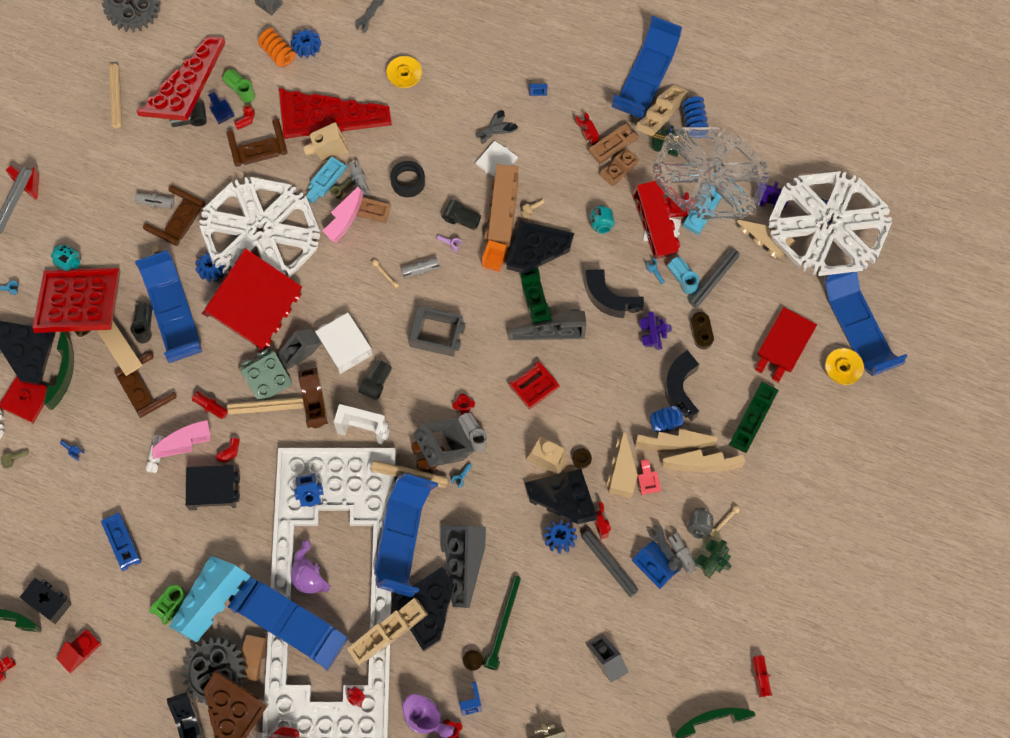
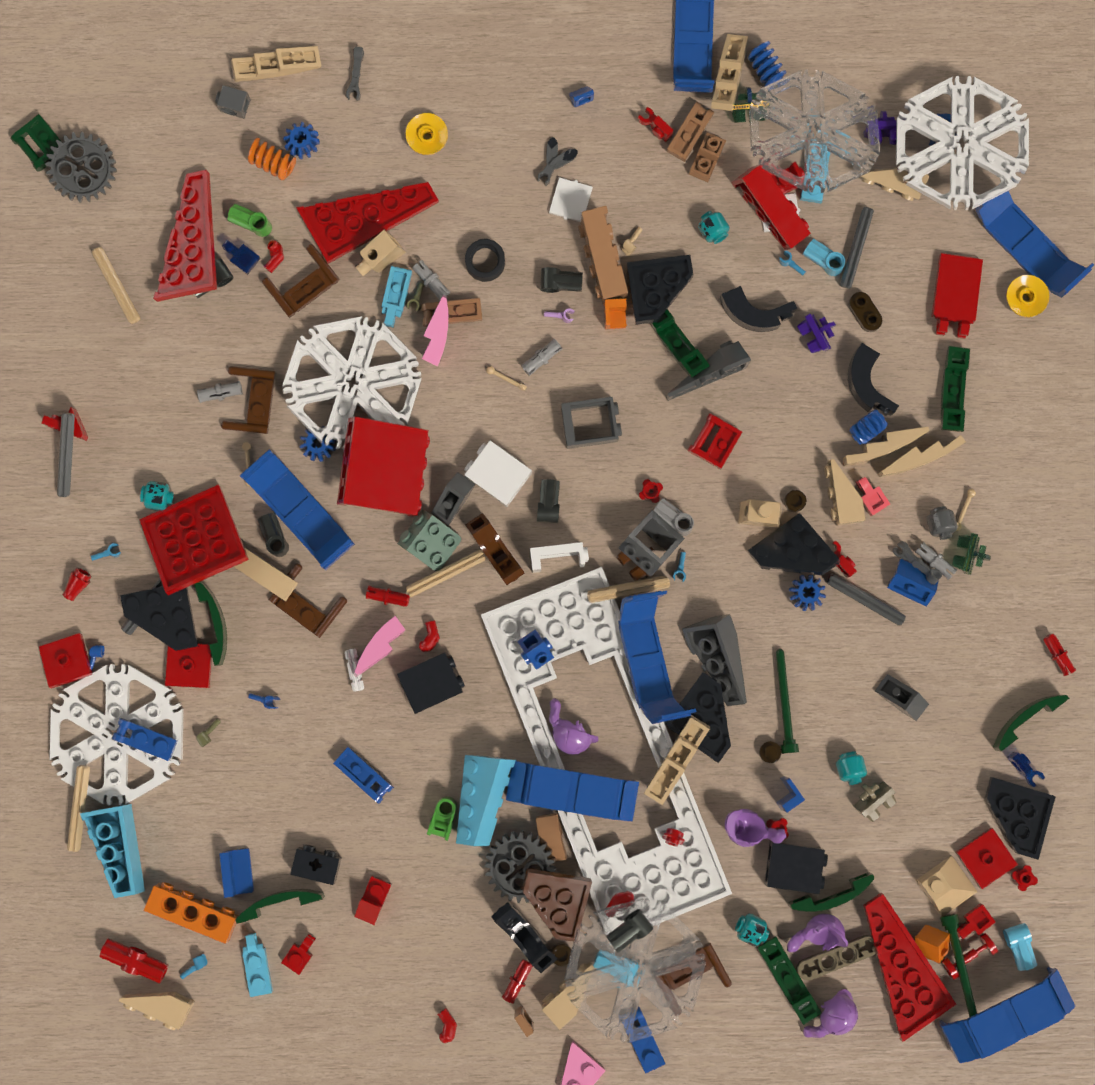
camera: 25 degrees left, 15 degrees up
none -> teal head [836,751,867,785]

